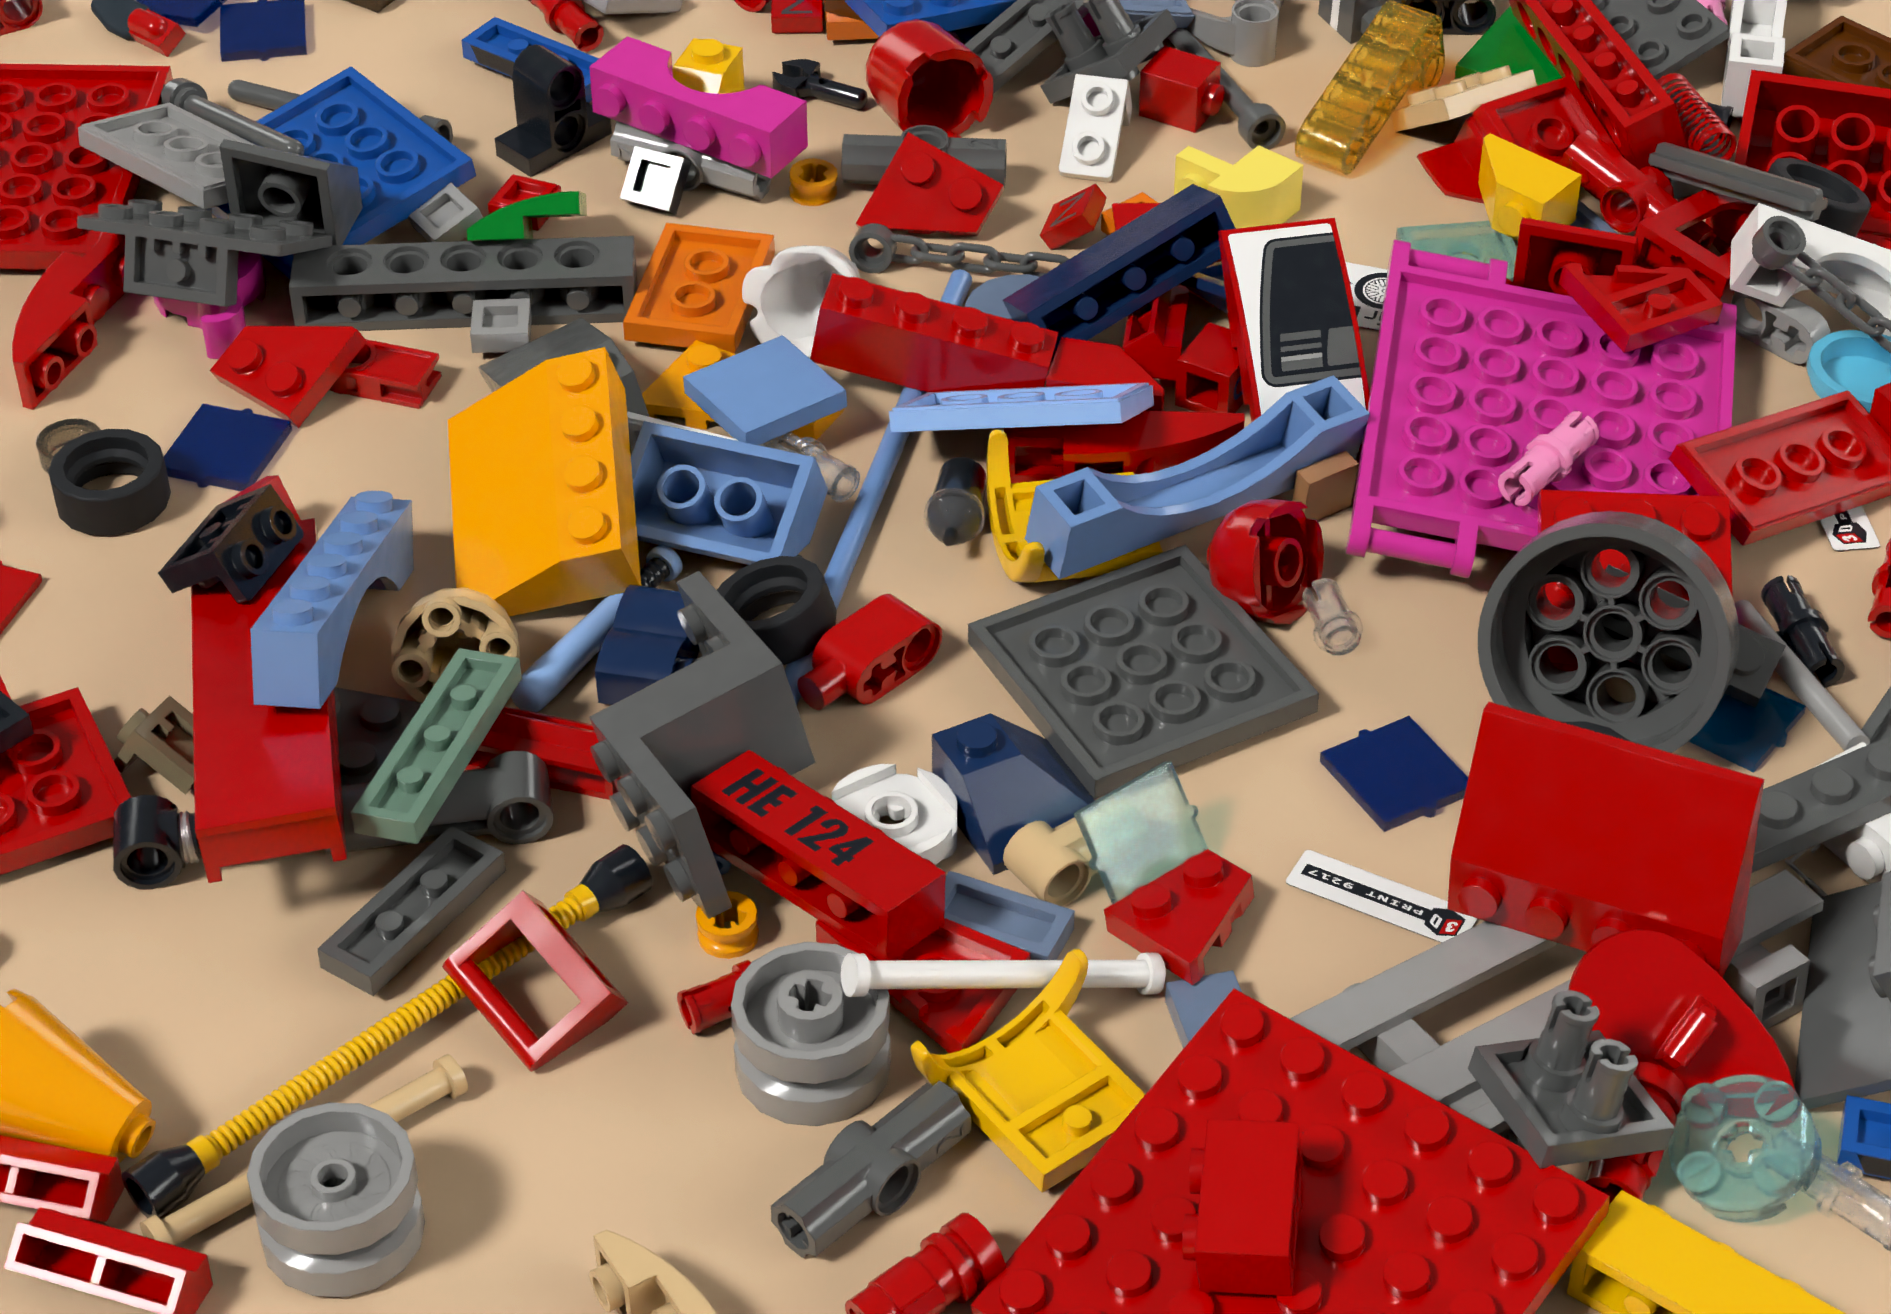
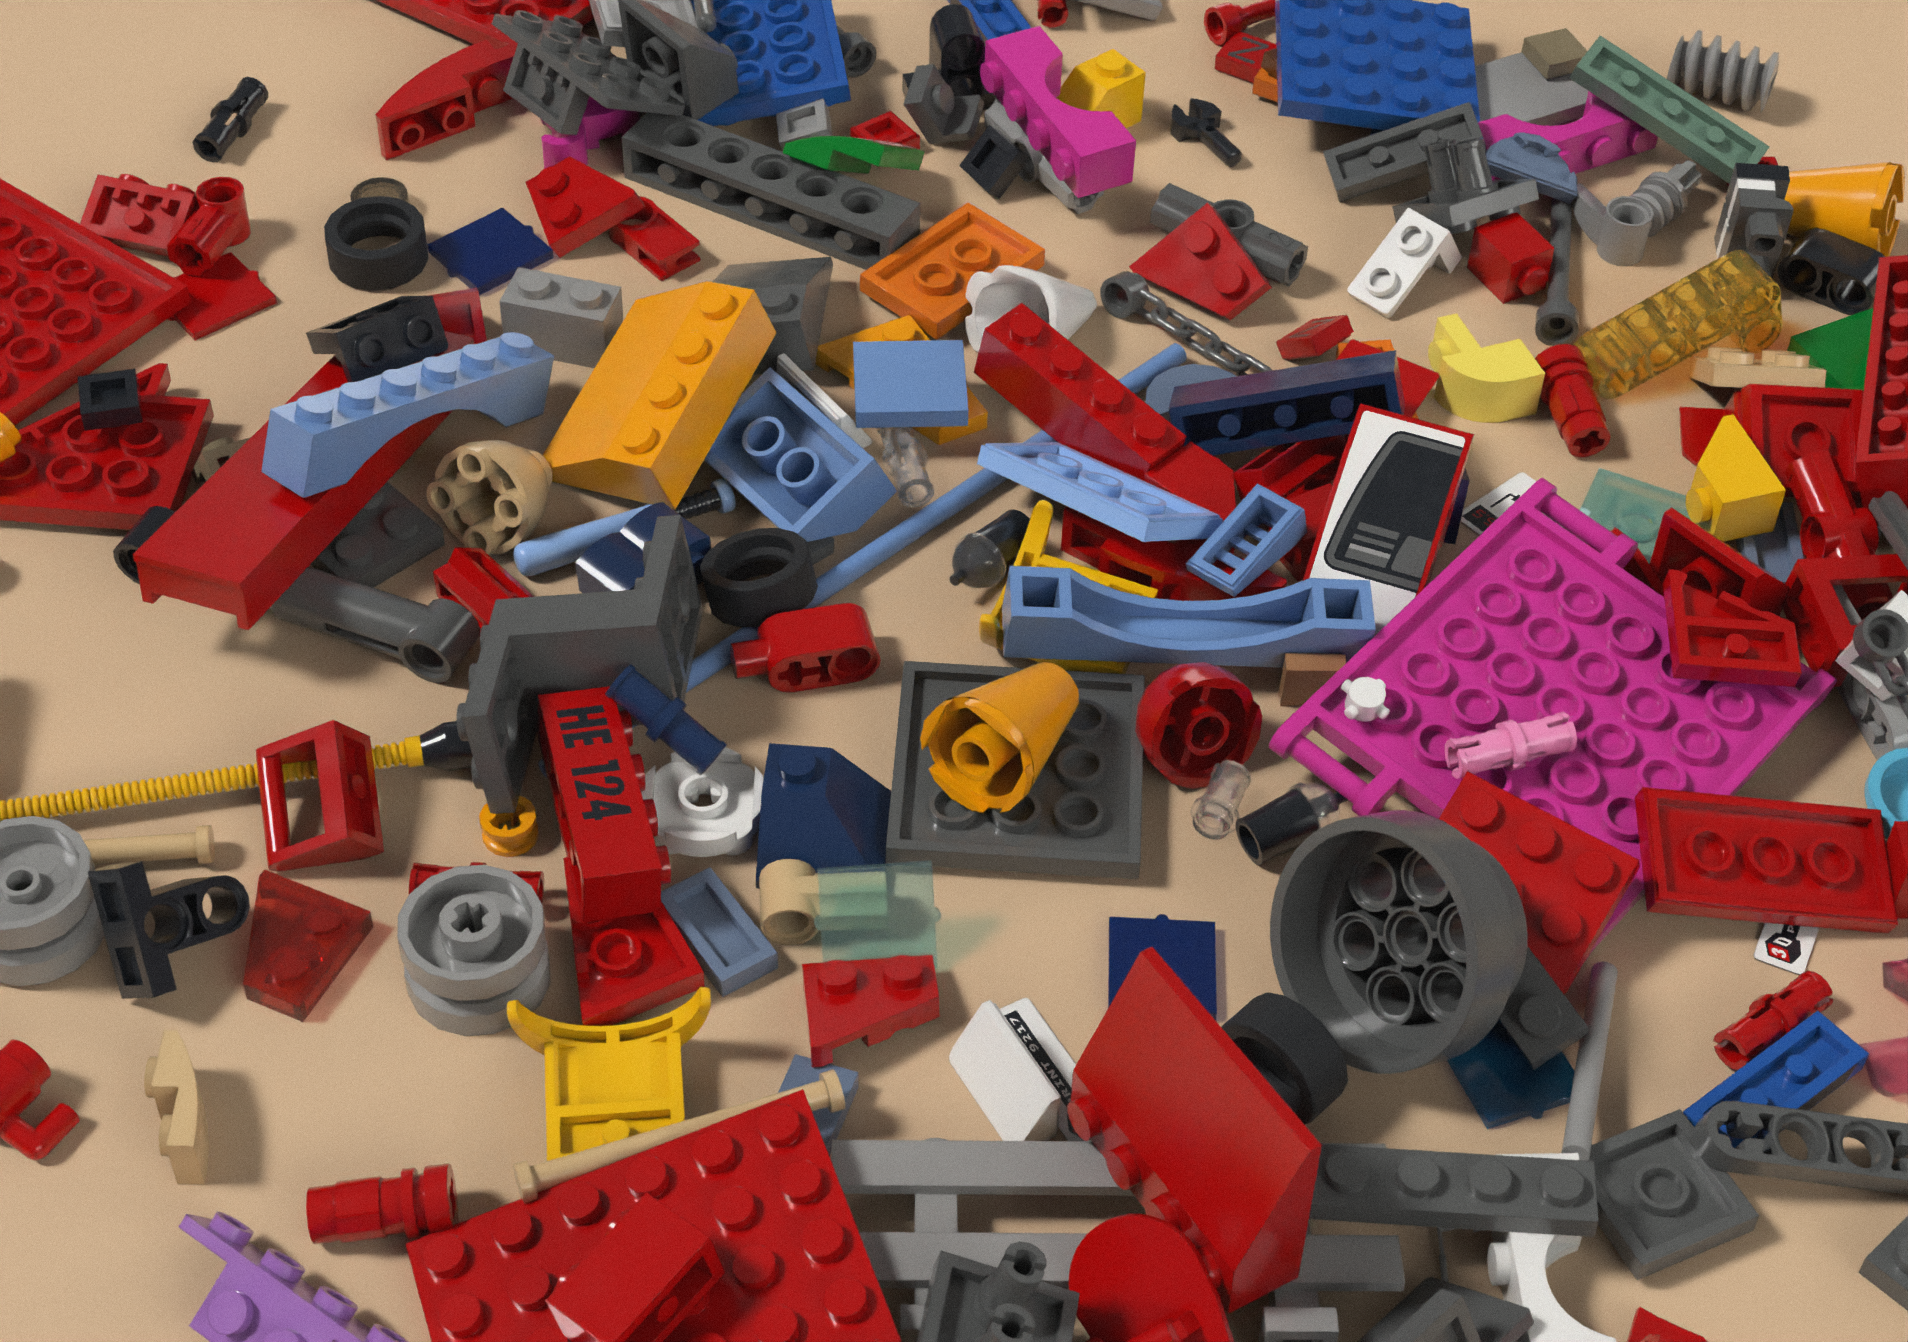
camera: 30 degrees right, 5 degrees up
dark grey plate [317,825,506,996] -> none
sand green plate [351,648,522,844] -> none
light grey plate [470,298,532,354] -> none
dark grey piece [771,1081,971,1258] -> none
light orange bush [789,158,838,206] -> none
white bar [841,953,1166,997] -> none
red cylinder [866,19,993,138] -> none
black pin [1761,575,1845,688] -> none
none -> black tile [88,861,250,999]
none -> clear red wing [243,869,374,1022]
none -> light grey brick [499,267,624,368]
none -> tan bar [513,1069,845,1204]
none -> dark blue pin [605,664,727,775]
none -> dark grey bracket [903,64,984,144]
none -> light orange cone [920,662,1079,813]
none -> white slope [949,1000,1061,1141]
none -> medium blue slope [1186,483,1307,597]
none -> black piece [1235,782,1348,865]
none -> white piece [1341,677,1390,722]
none -> red axle [1535,344,1611,457]

